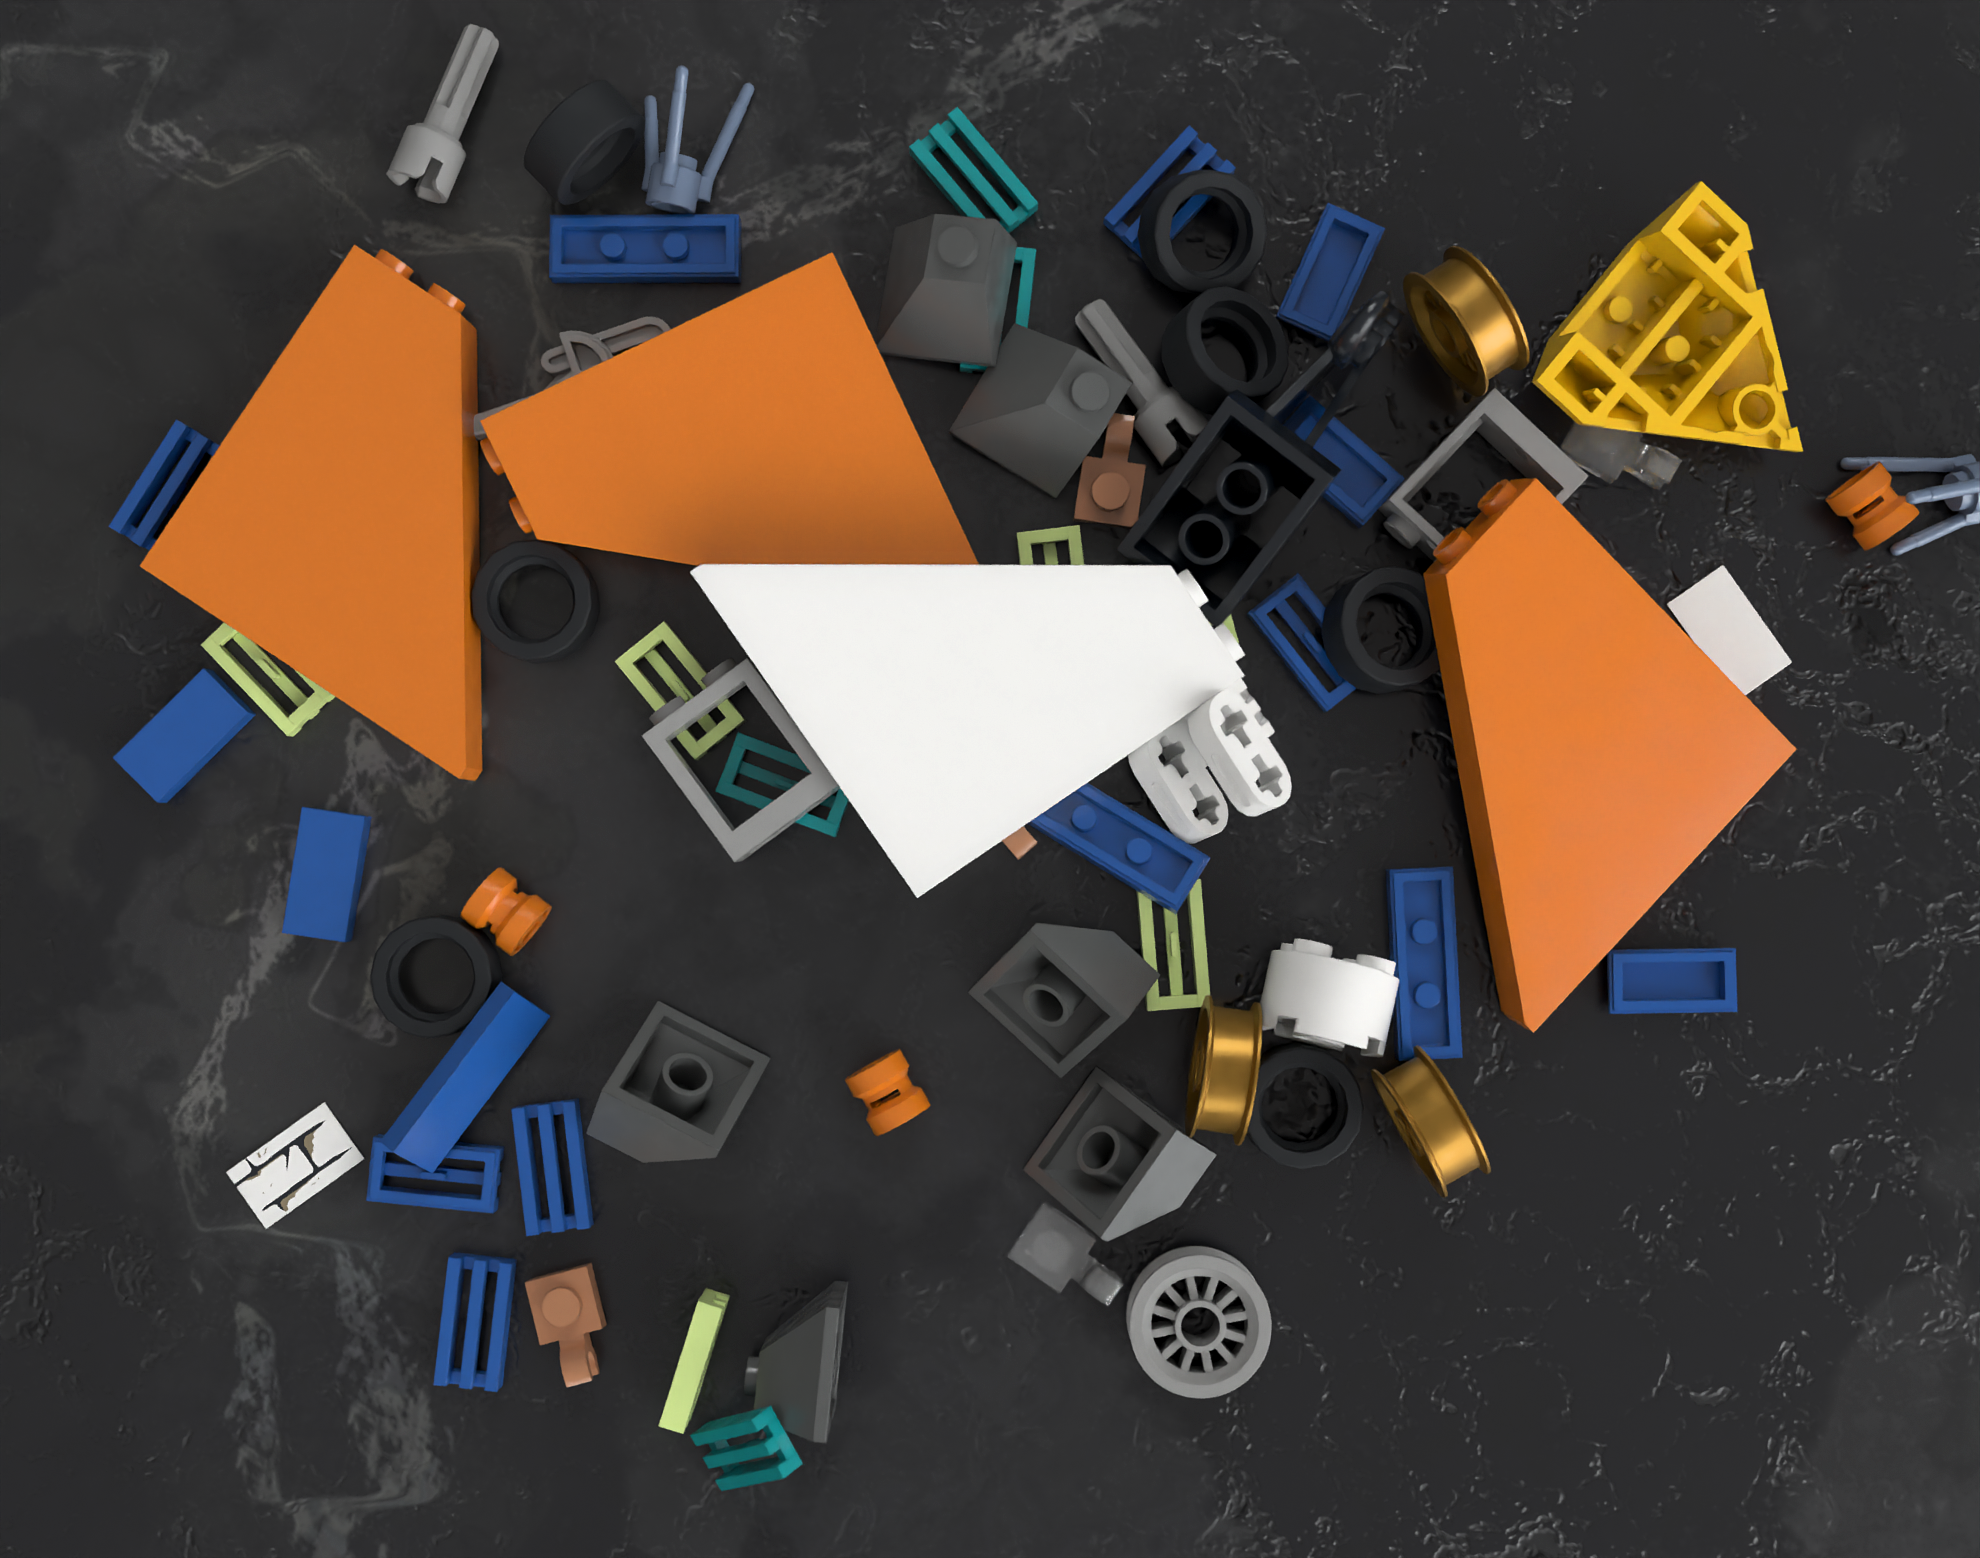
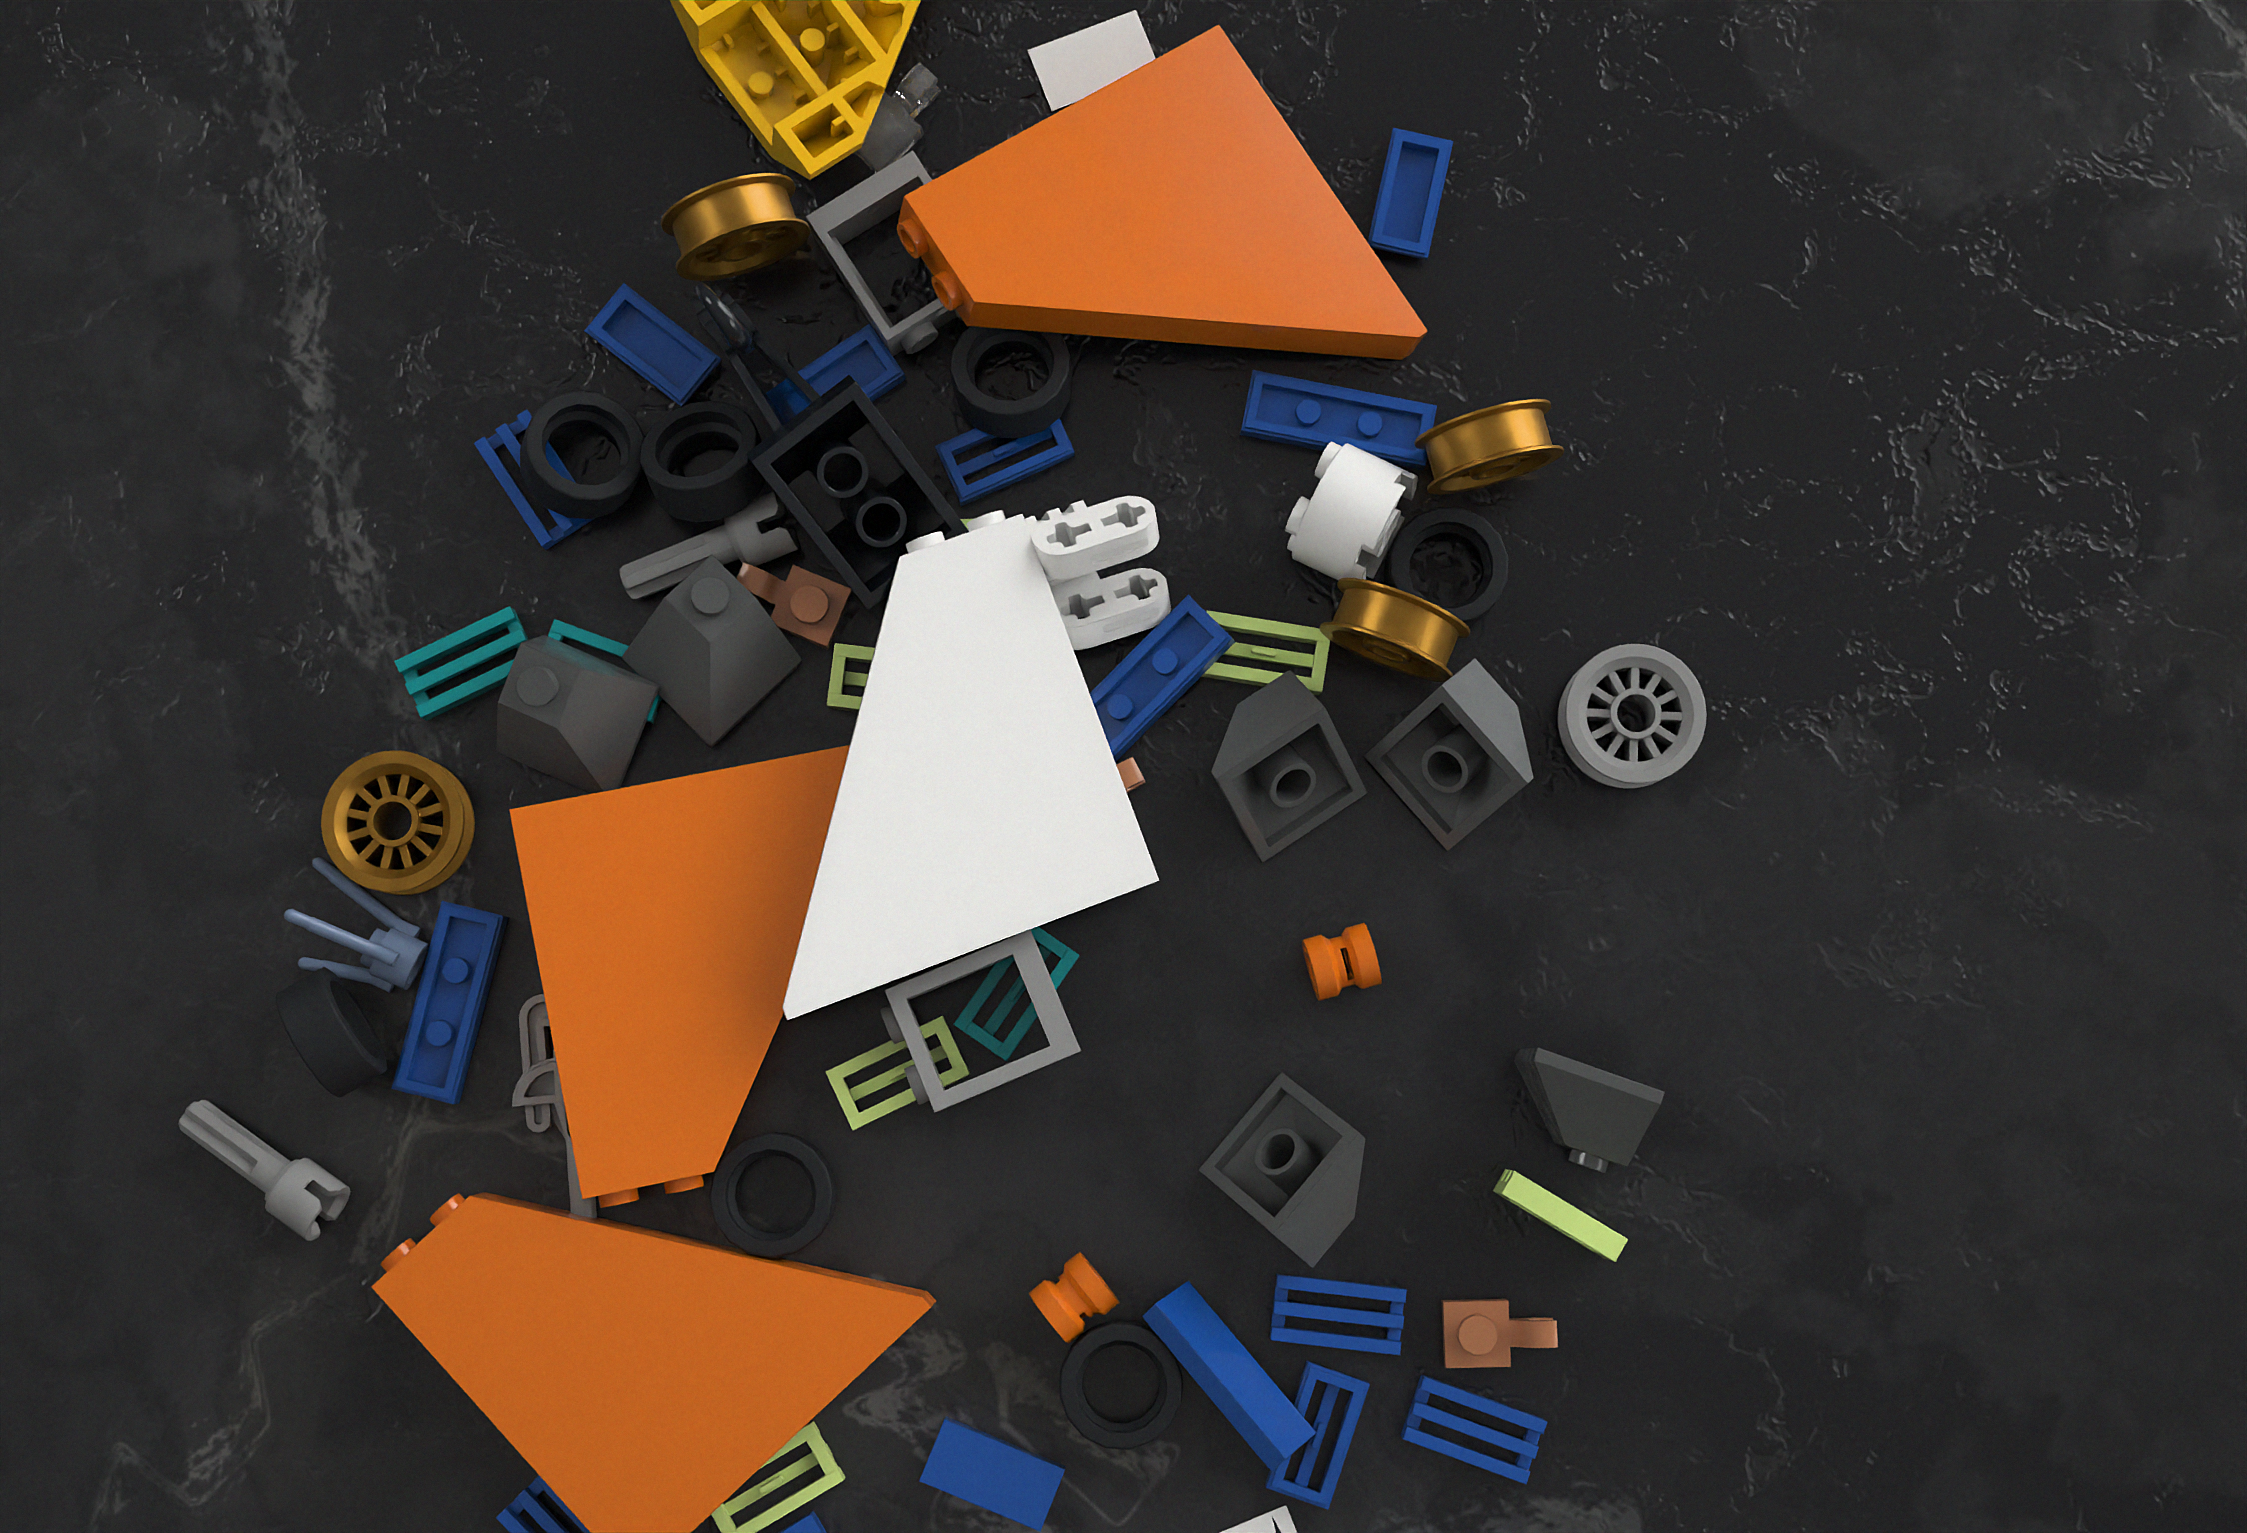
camera: 80 degrees left, 5 degrees down
teal tile [690,1406,803,1491] -> none
clear plate [1007,1201,1123,1306] -> none
none -> pearl gold wheel [321,750,475,895]

